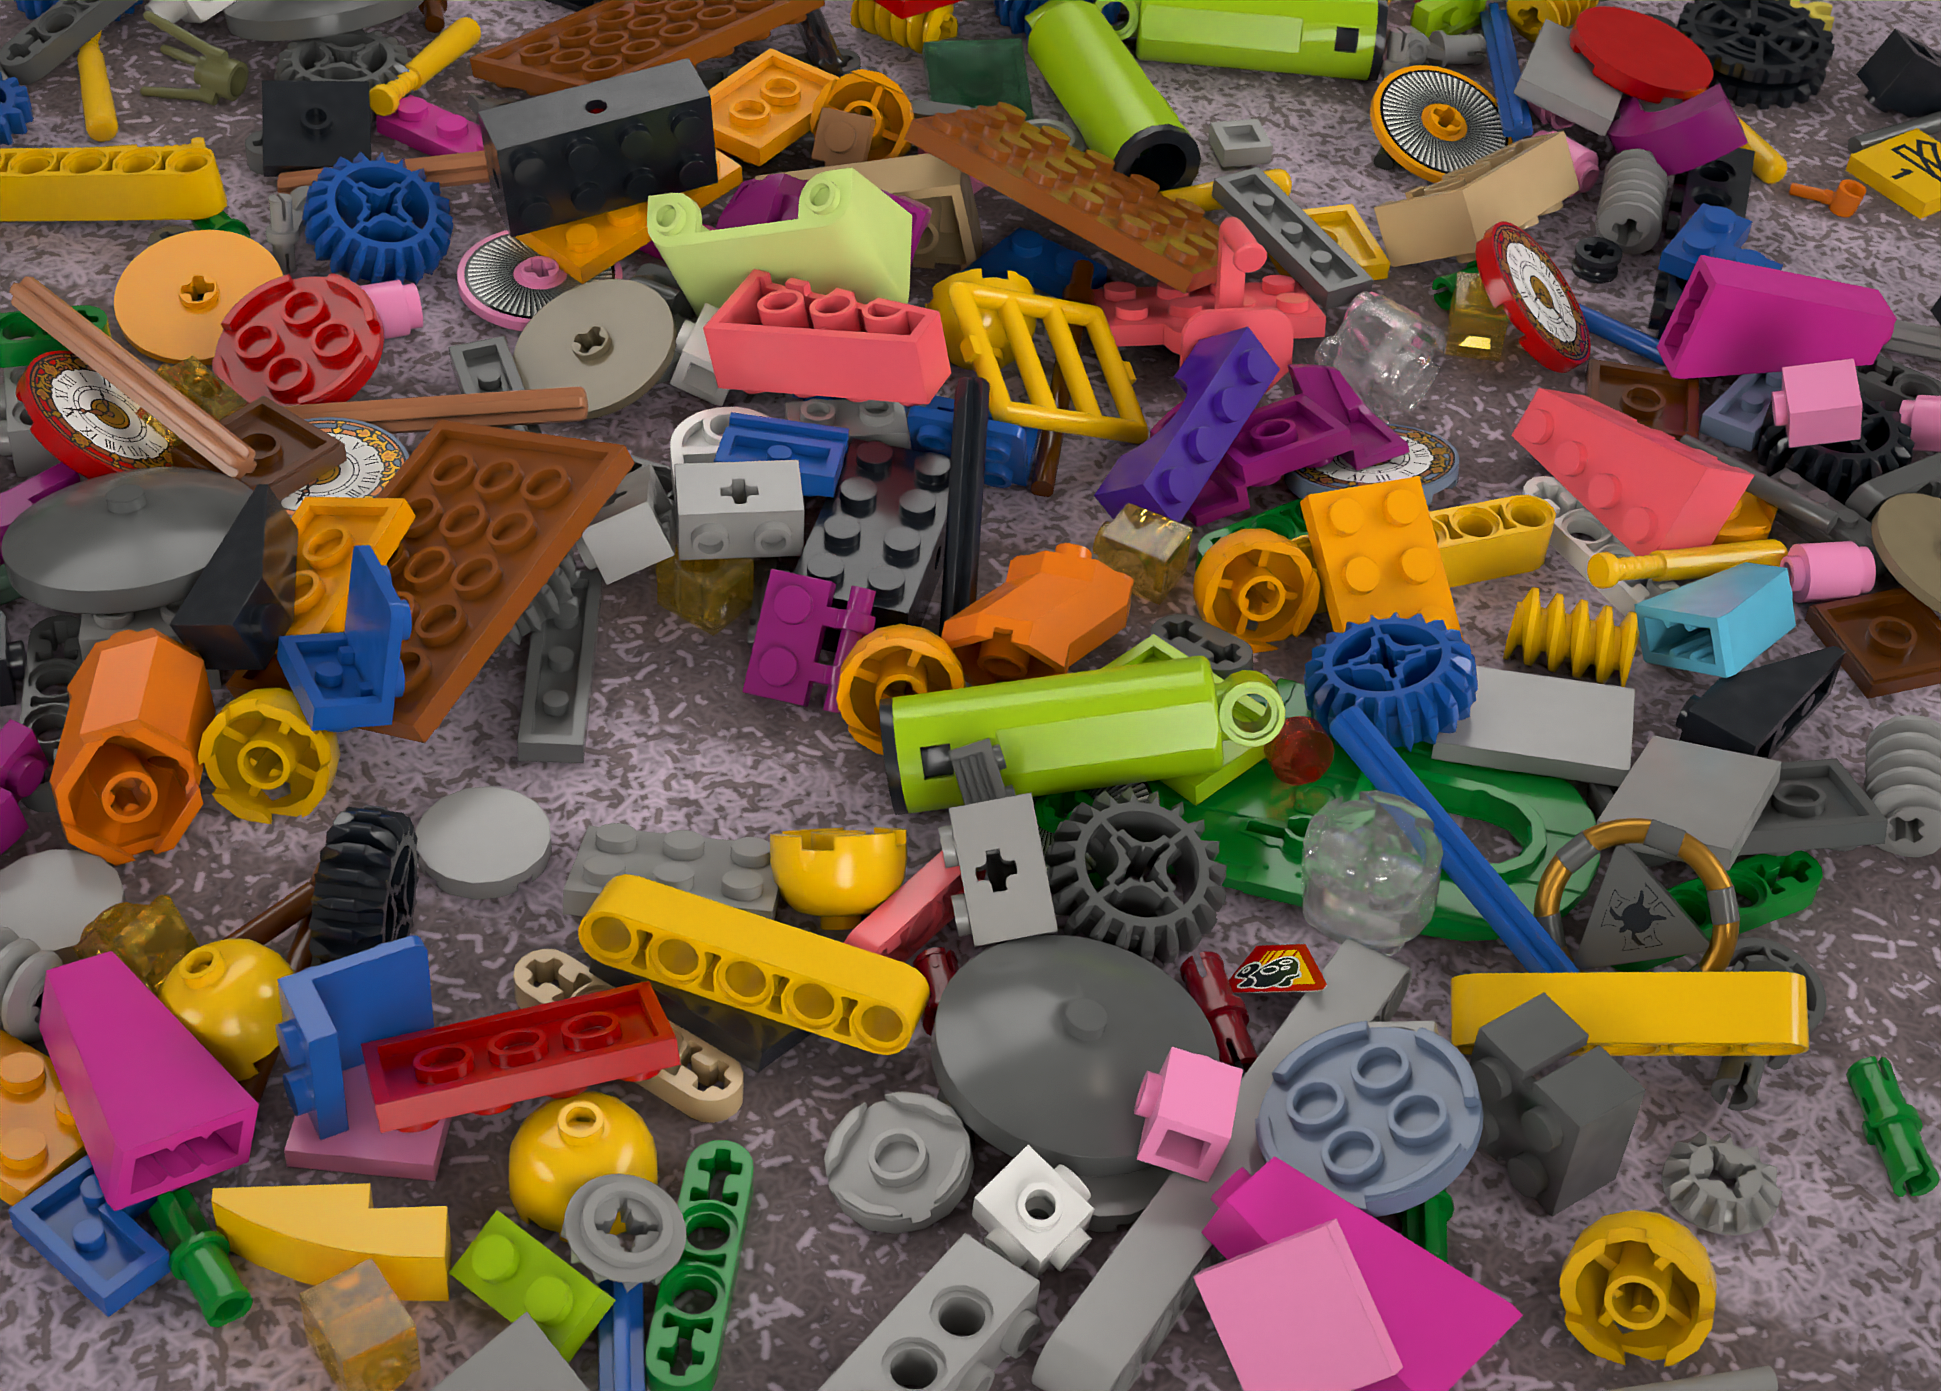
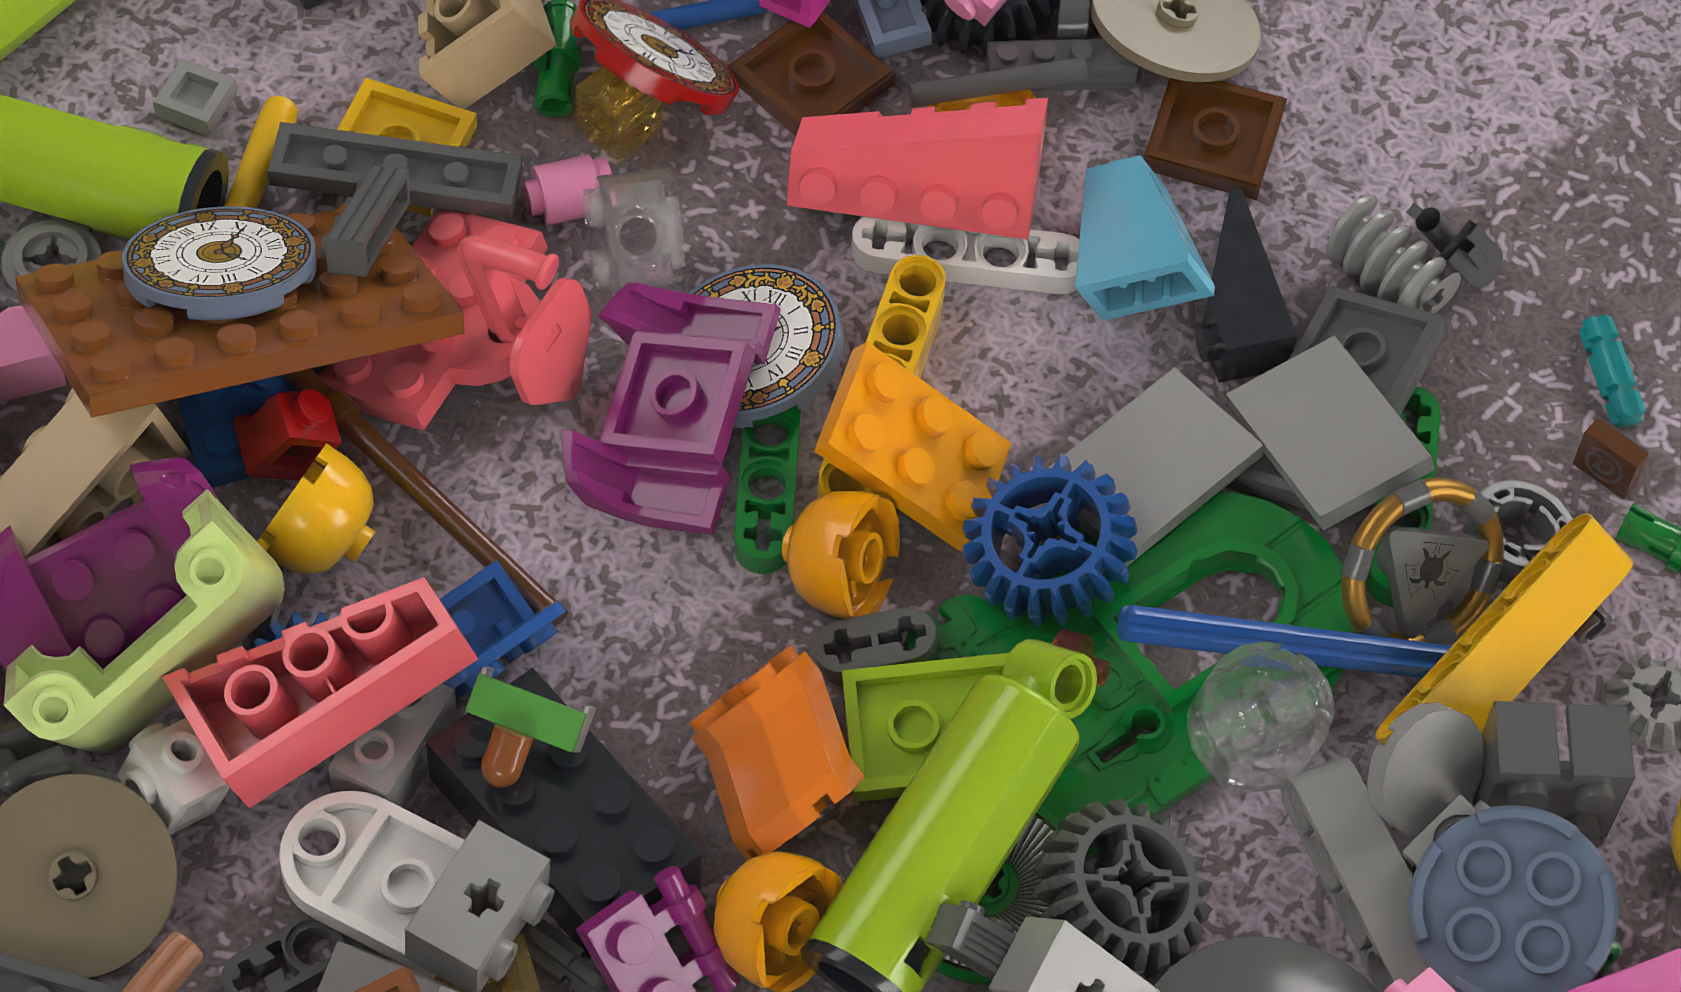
camera: 55 degrees left, 15 degrees up
blue plate [714,412,849,497] -> none
black axle [939,376,990,638] -> none
yellow bar [949,281,1149,444] -> none
clear yellow brick [1093,503,1193,605] -> none
dark purple arch [1094,327,1280,537] -> none
dark red pin [1179,951,1258,1072] -> none
sticker [1229,944,1327,993] -> none
yellow piece [1503,587,1639,687] -> none
yellow piece [1587,539,1788,589] -> none
bright pink brick [1780,541,1876,603] -> none
none -> tile [122,206,317,320]
none -> red brick [233,389,342,481]
none -> dark grey piece [321,165,411,277]
none -> bright green piece [465,667,596,788]
none -> light grey tile [1367,702,1485,836]
none -> reddish brown tile [1573,418,1649,499]

